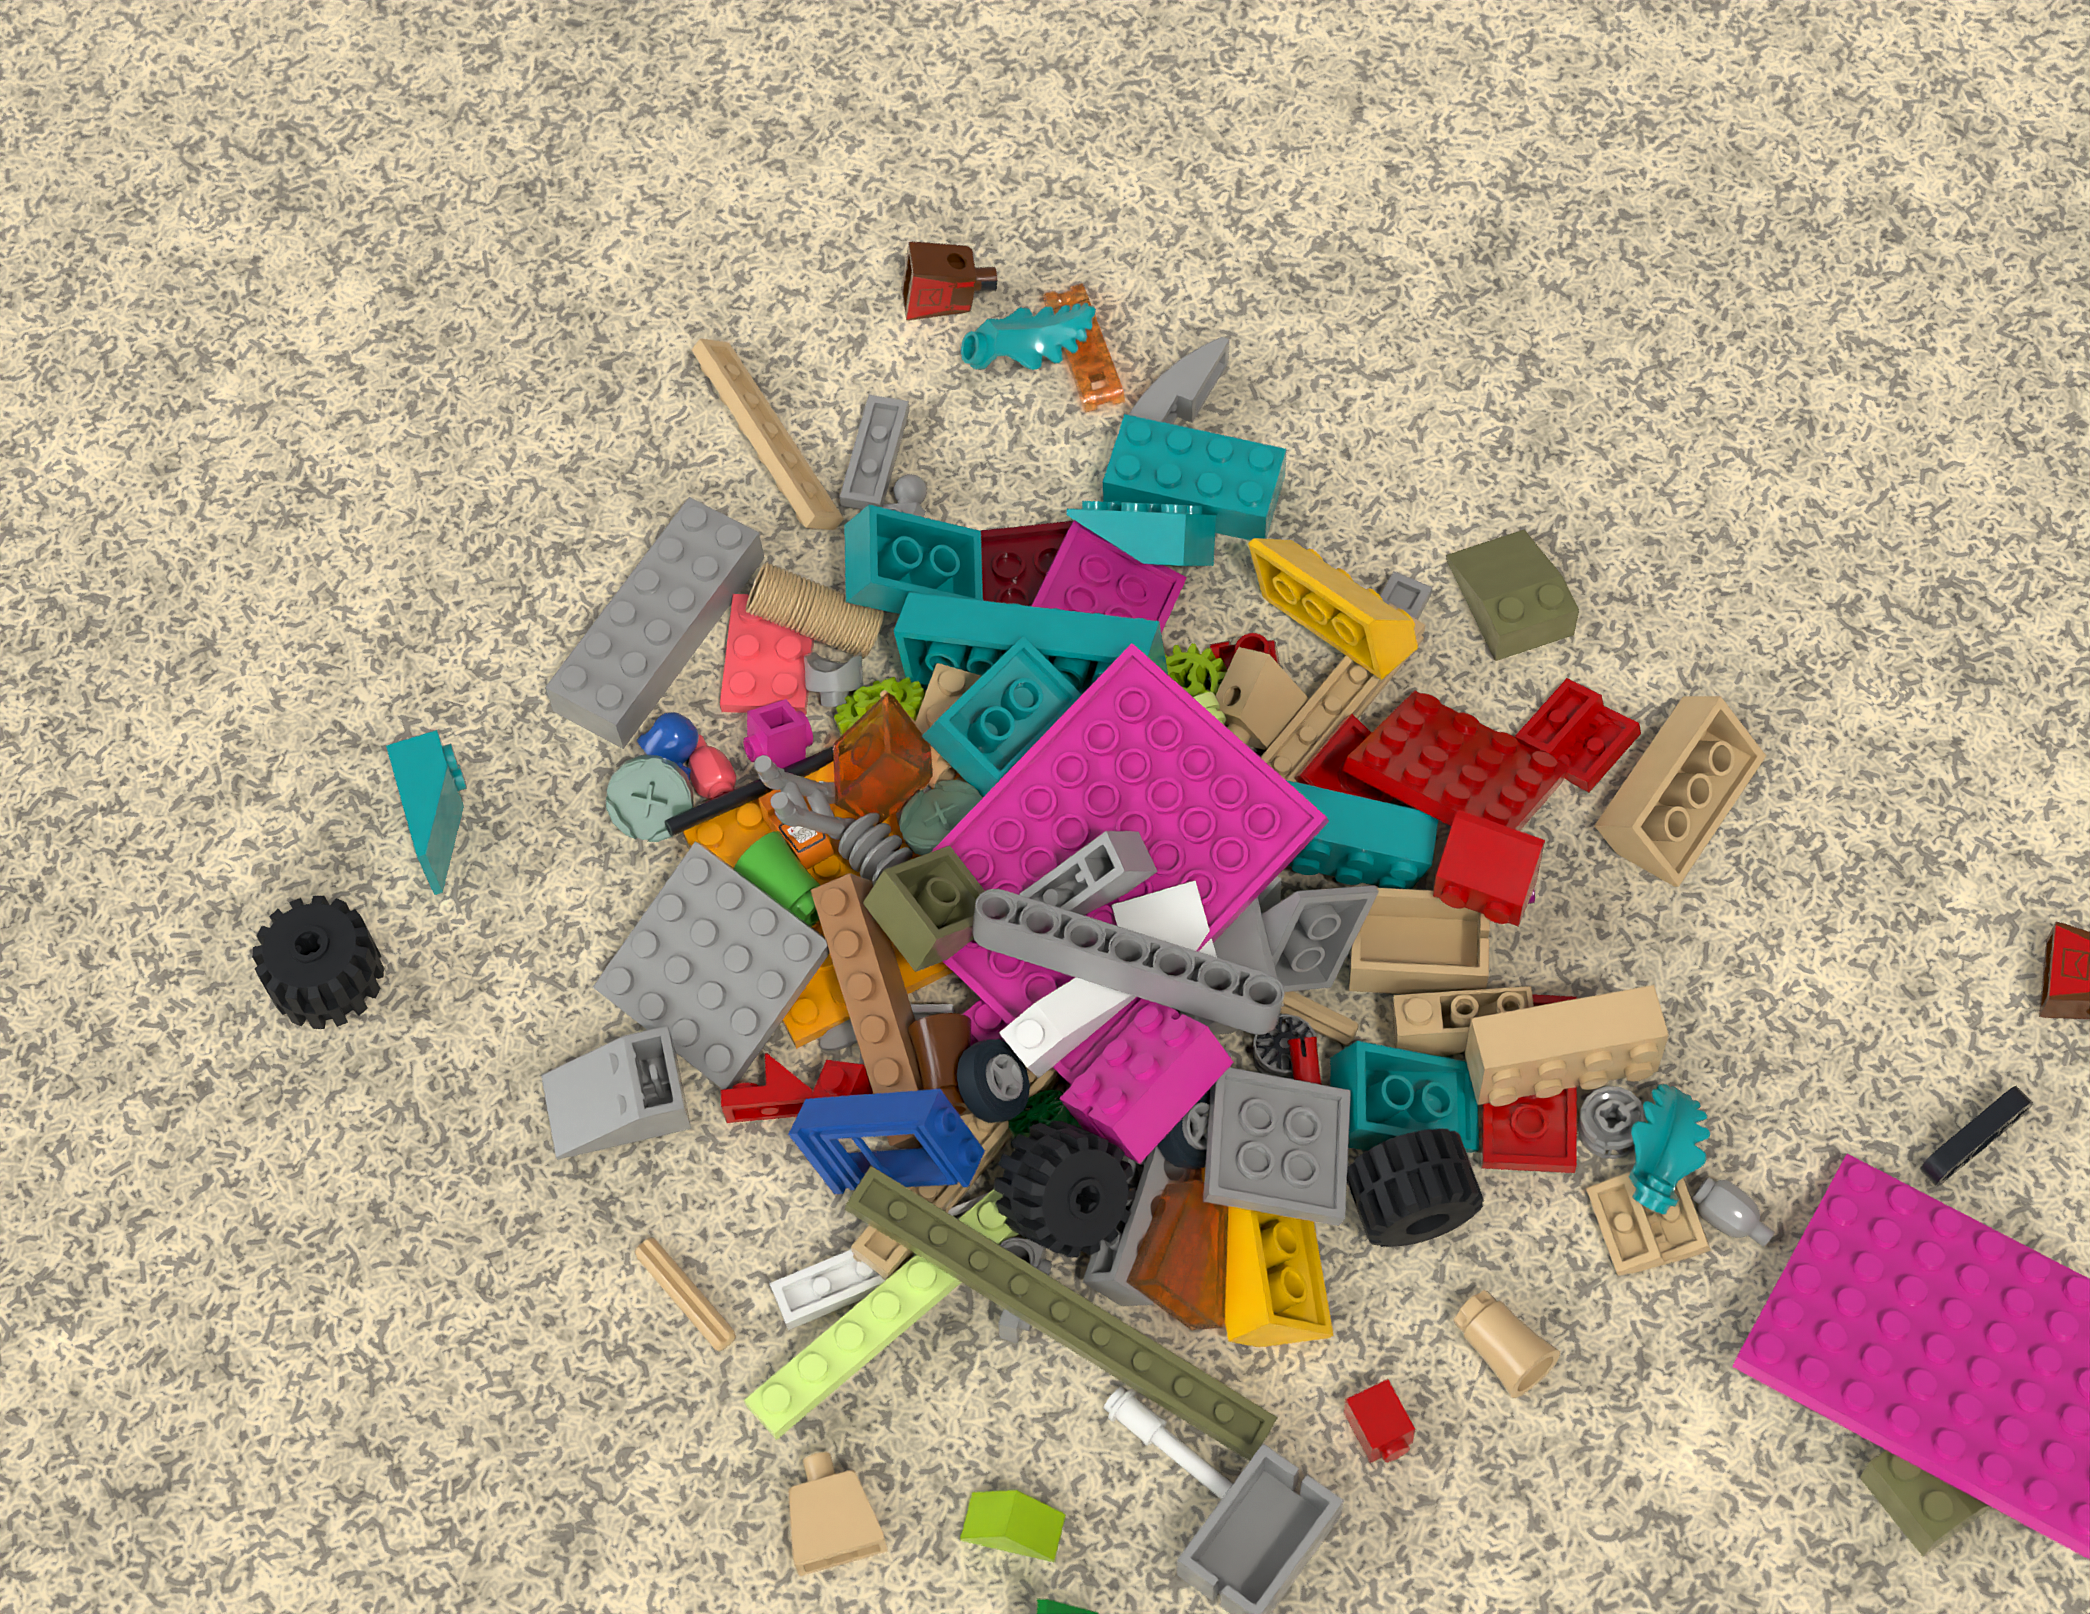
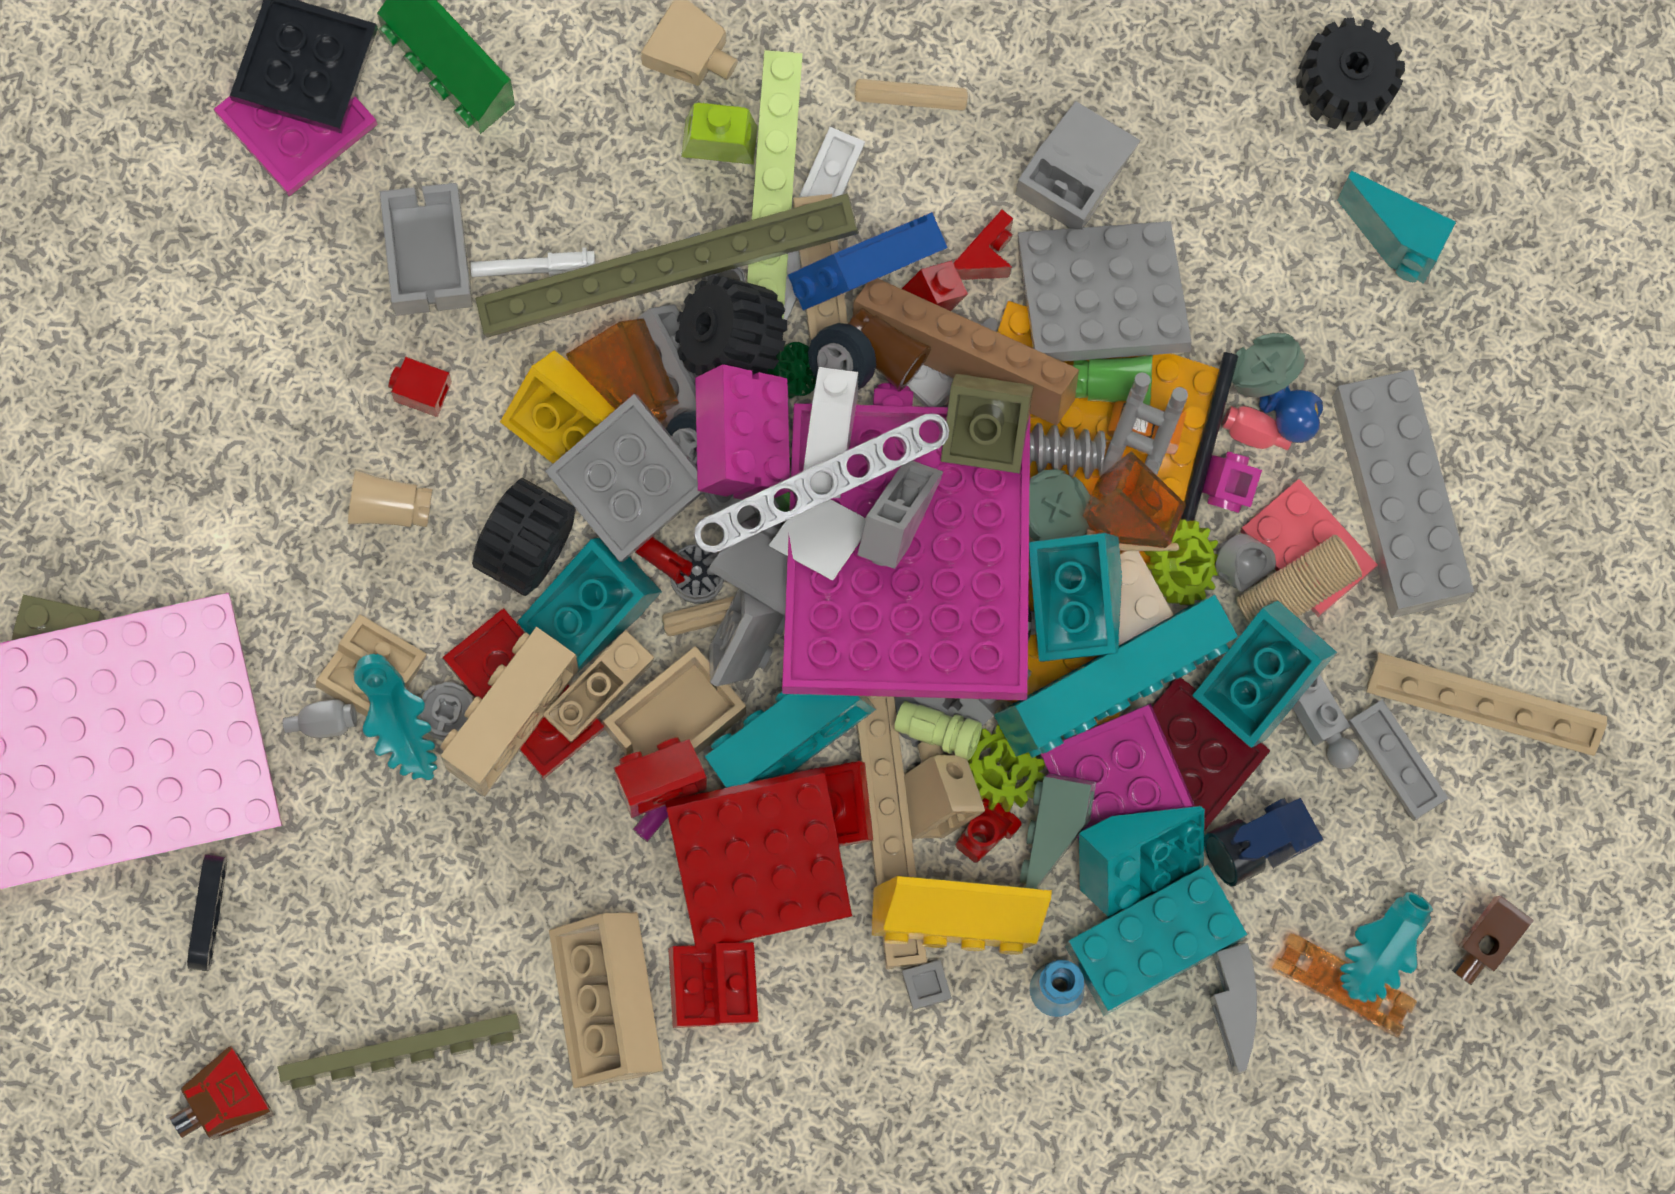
camera: 125 degrees right, 15 degrees up
lime slope [960,1490,1066,1563] -> none
olive slope [1446,530,1579,661] -> none
none -> olive plate [277,1013,522,1090]
none -> lime torso [681,103,758,165]
none -> sand green slope [1020,773,1097,889]
none -> dark azure plant [1029,960,1085,1017]
none -> dark blue piece [1204,798,1324,887]

